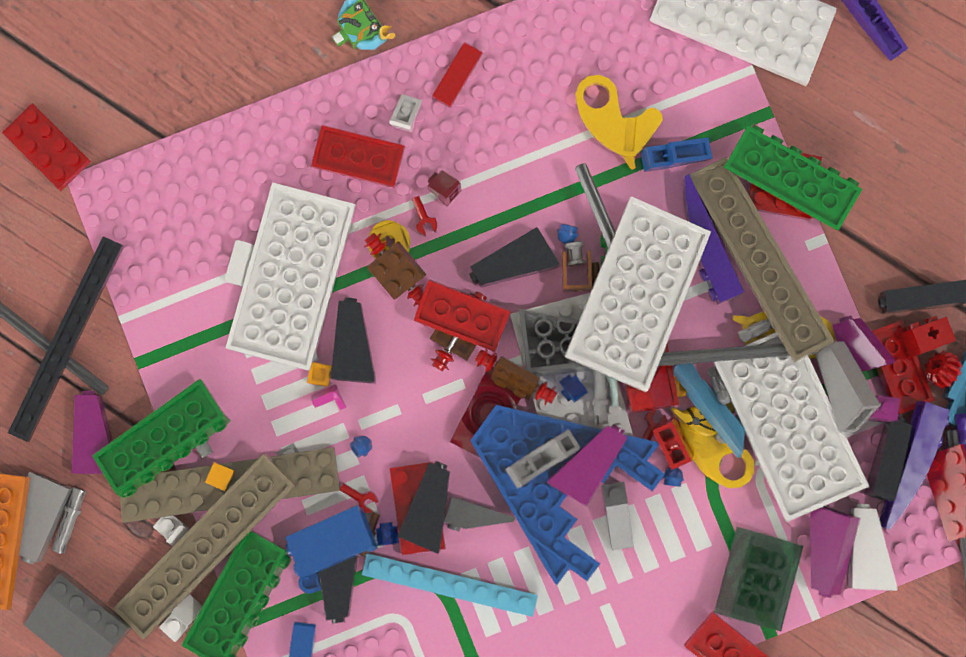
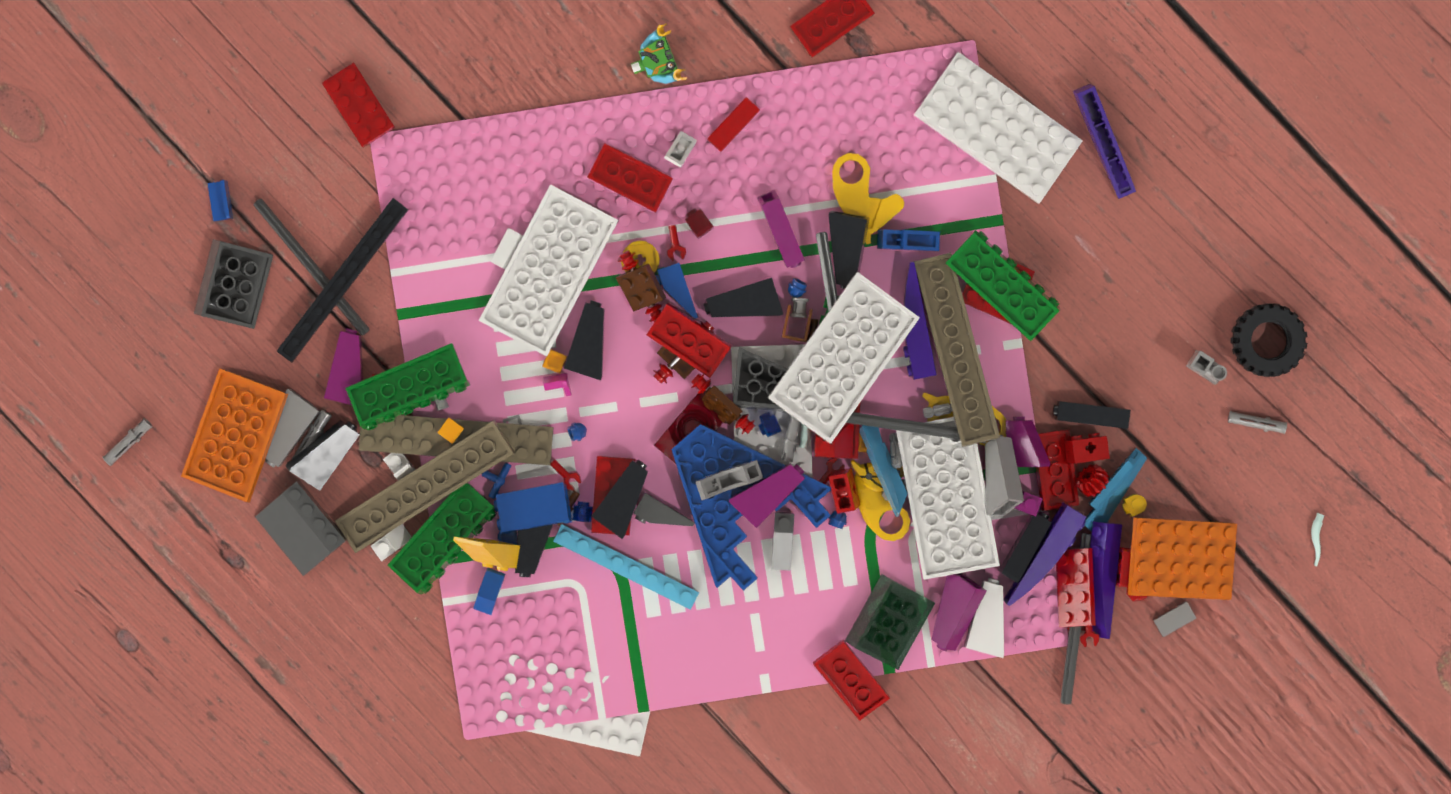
camera: 10 degrees right, 5 degrees up
none -> slope [286,420,360,491]
none -> yellow slope [454,537,520,571]
none -> blue piece [482,463,511,499]
none -> blue slope [655,263,698,319]
none -> magenta slope [757,190,805,268]
none -> black slope [829,211,870,289]

